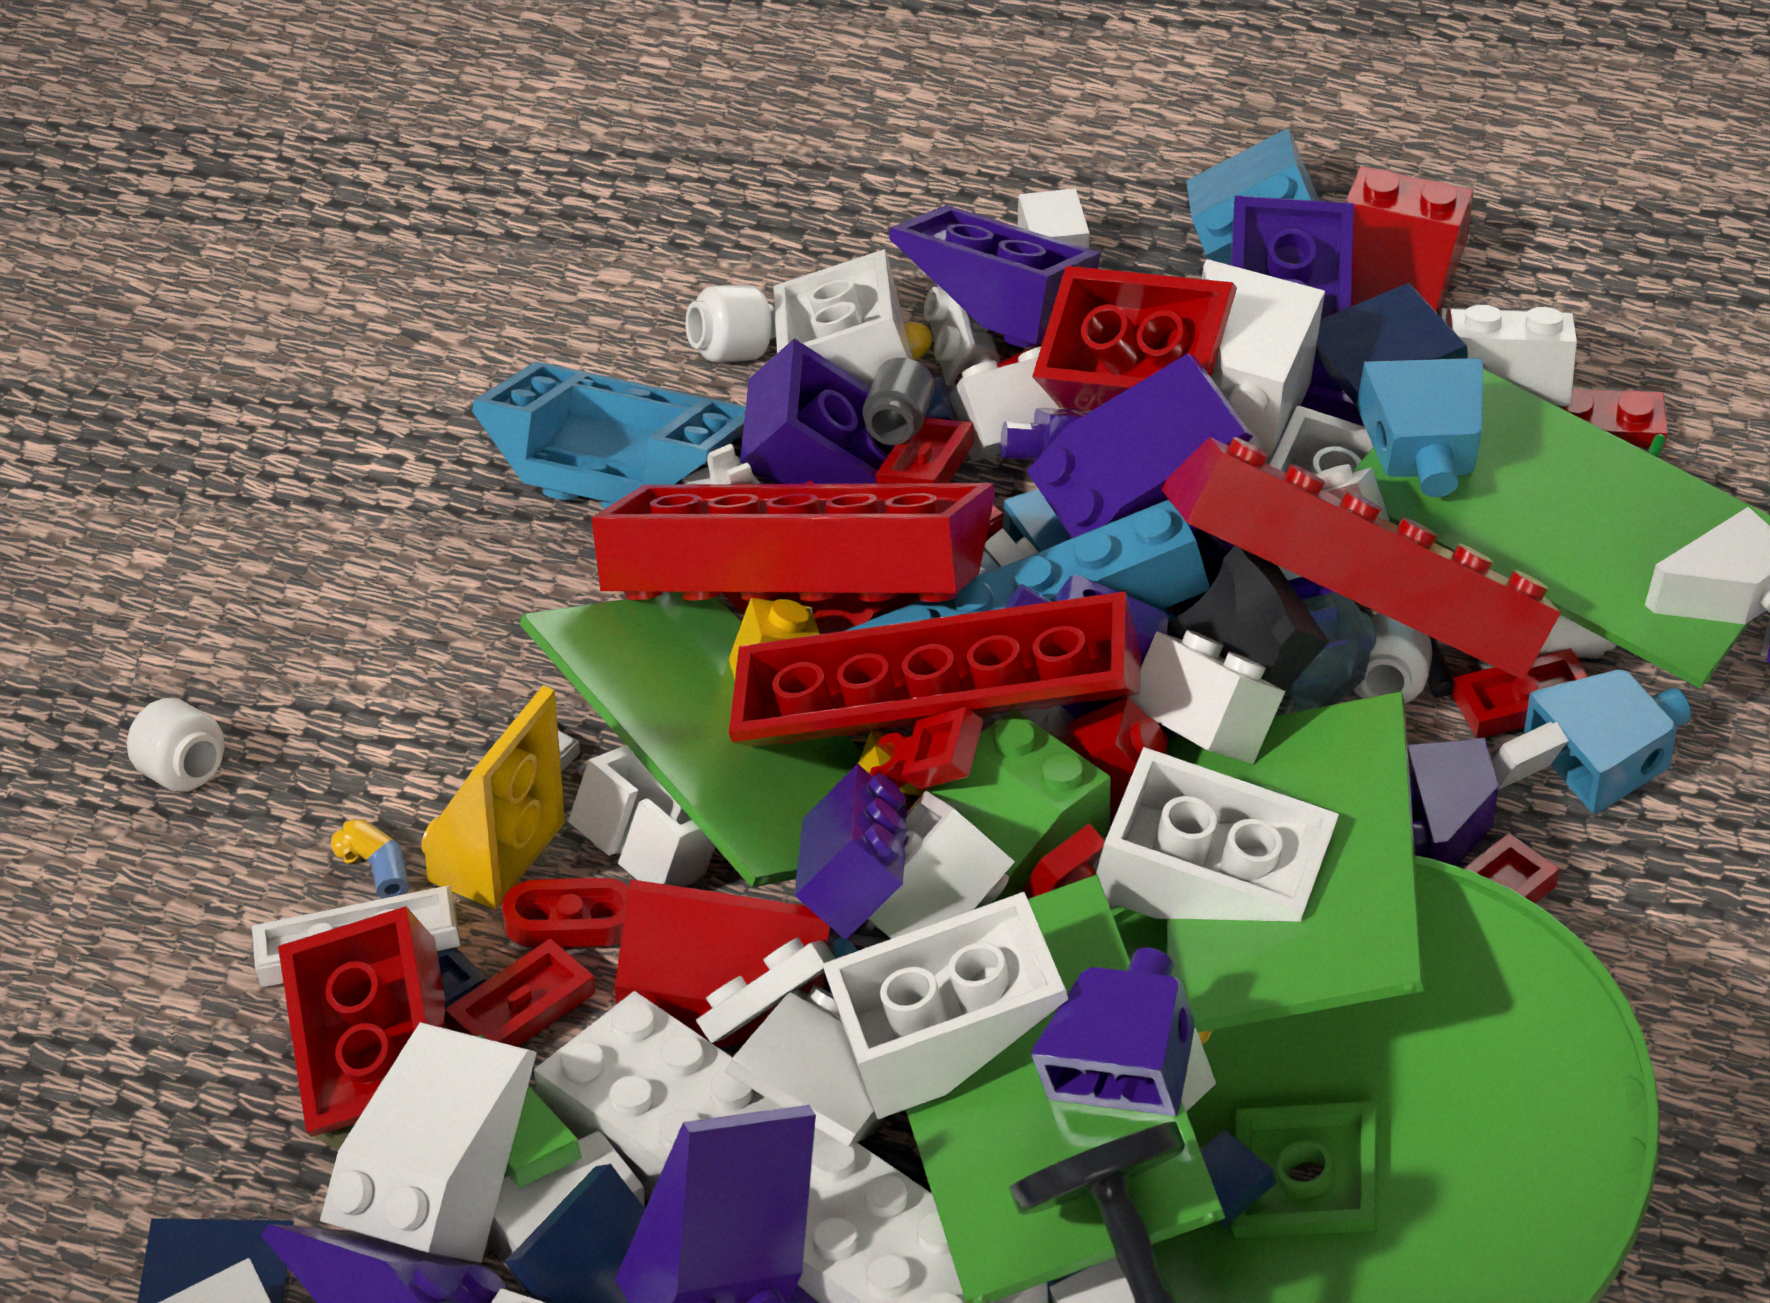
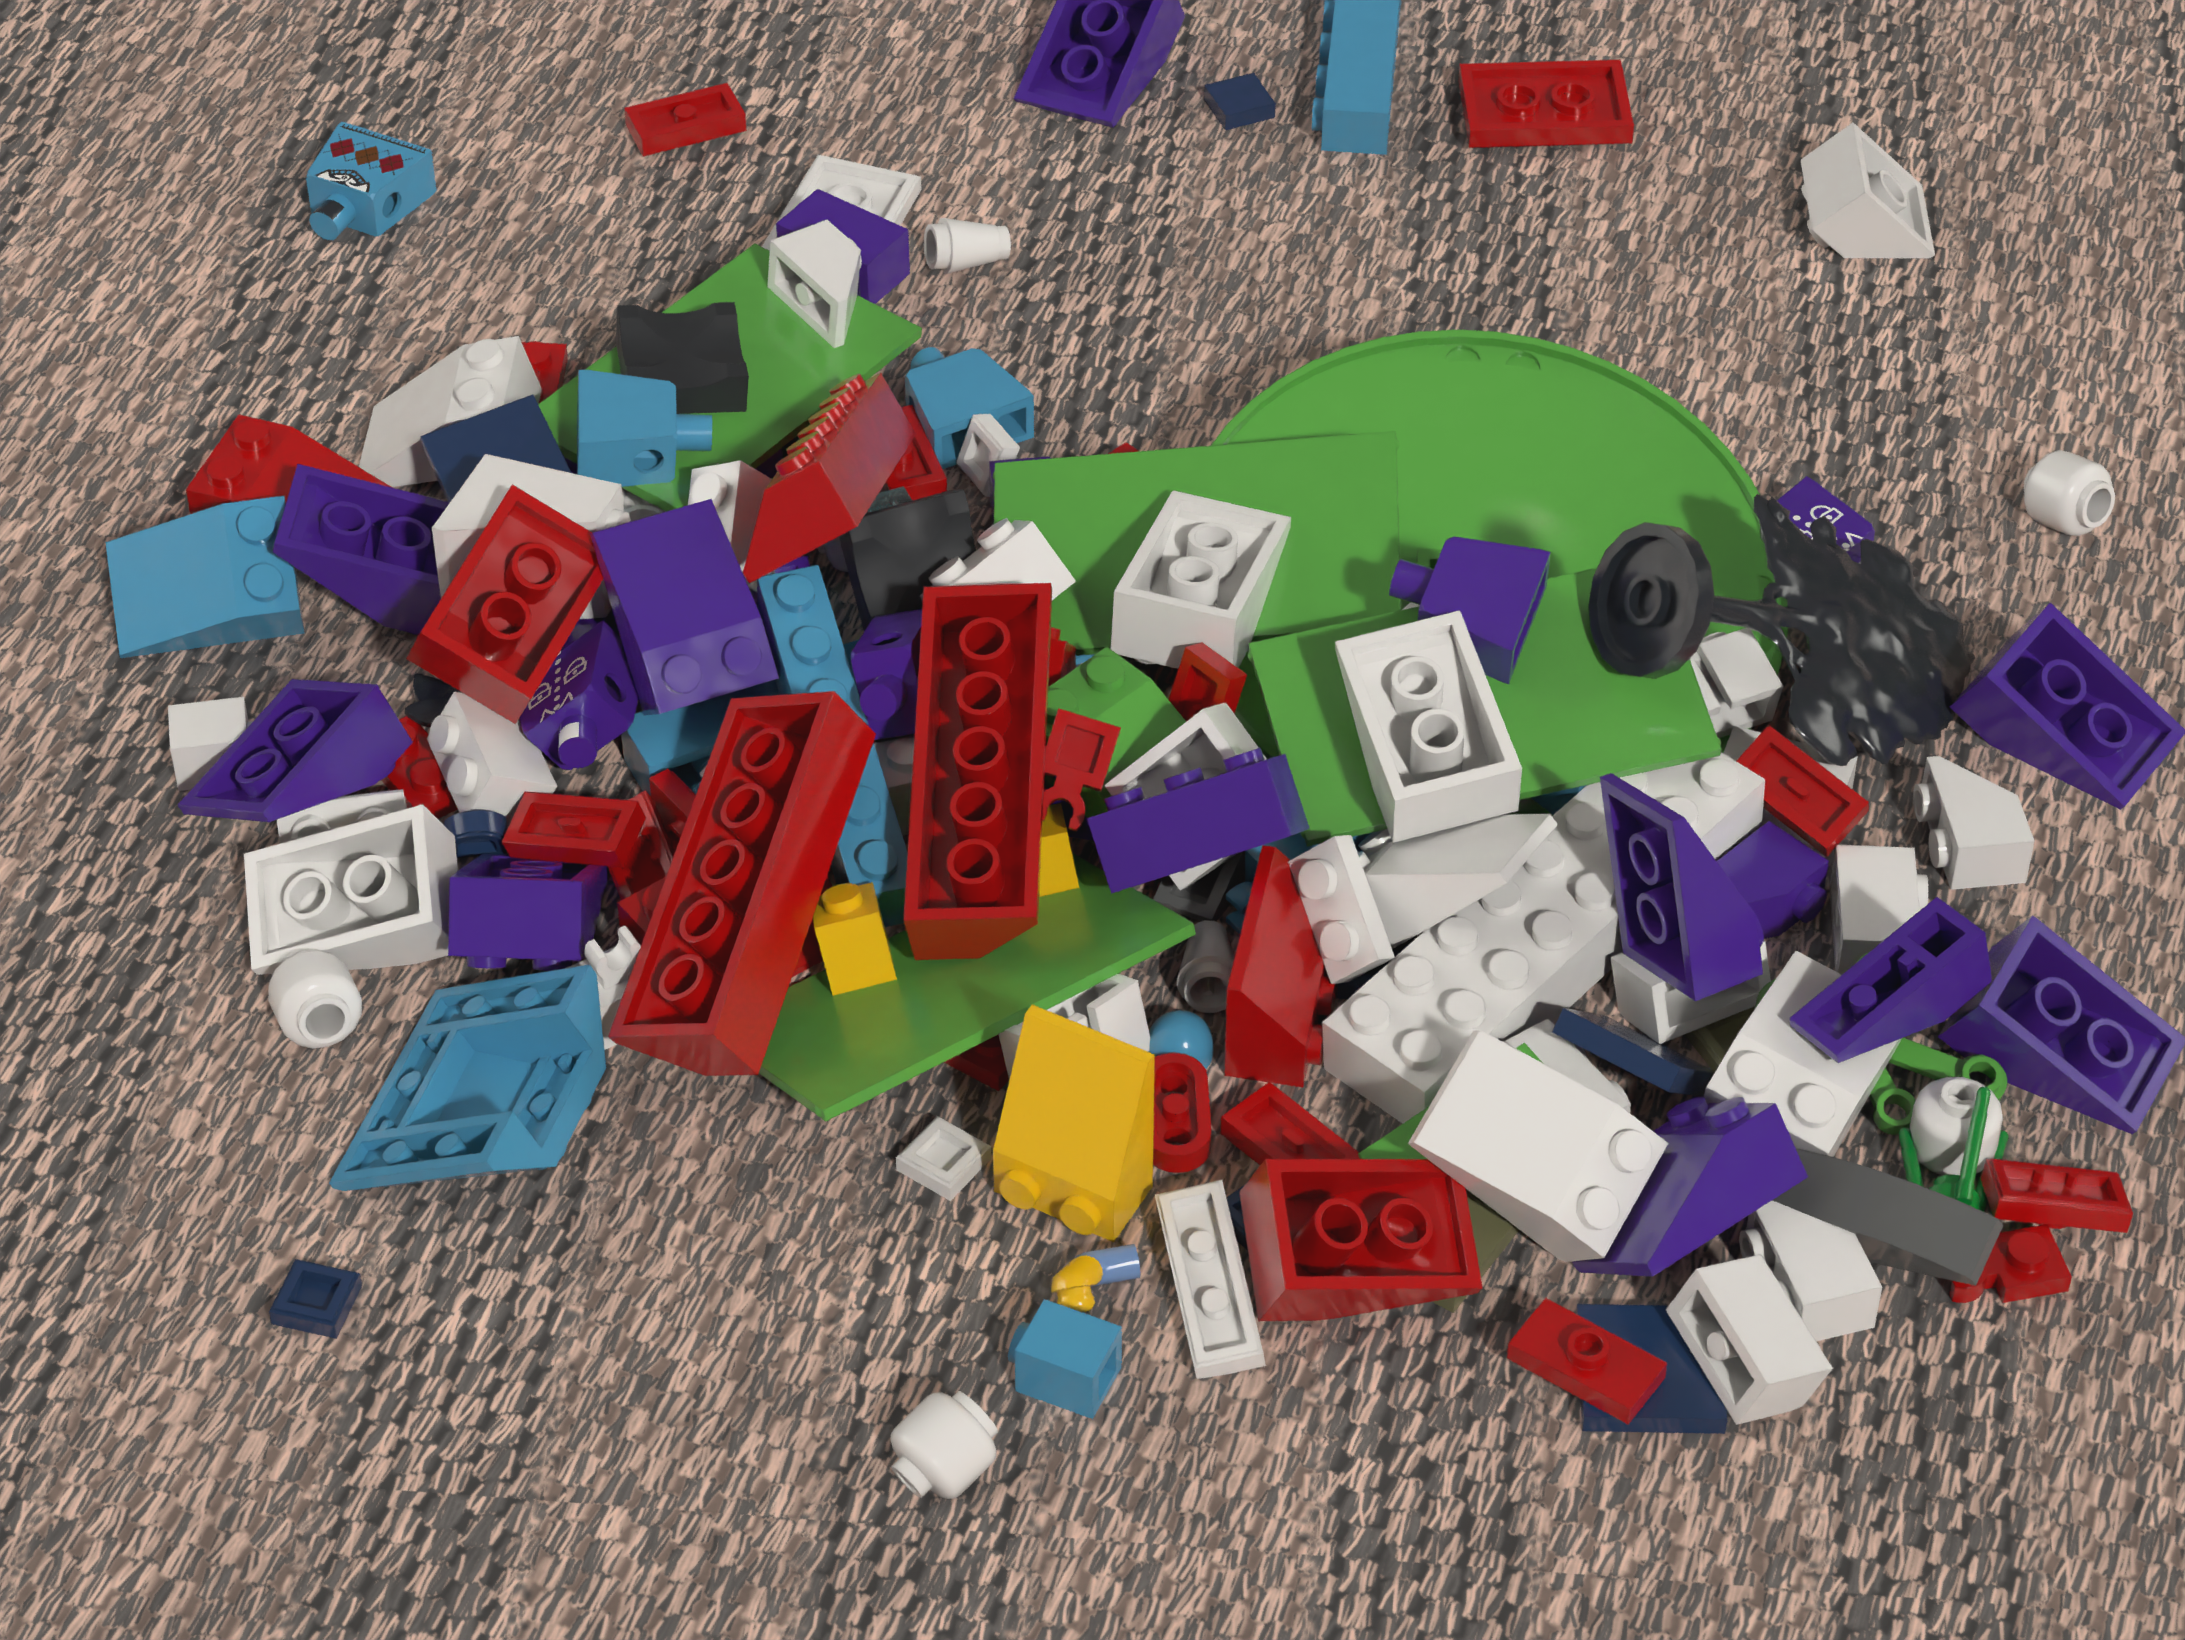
camera: 90 degrees left, 0 degrees up
dark grey brick [863,358,935,445] -> none
none -> dark blue tile [269,1259,362,1339]
none -> black brick [616,302,749,414]
none -> dark azure brick [1008,1299,1122,1419]
none -> red plate [1507,1298,1667,1425]

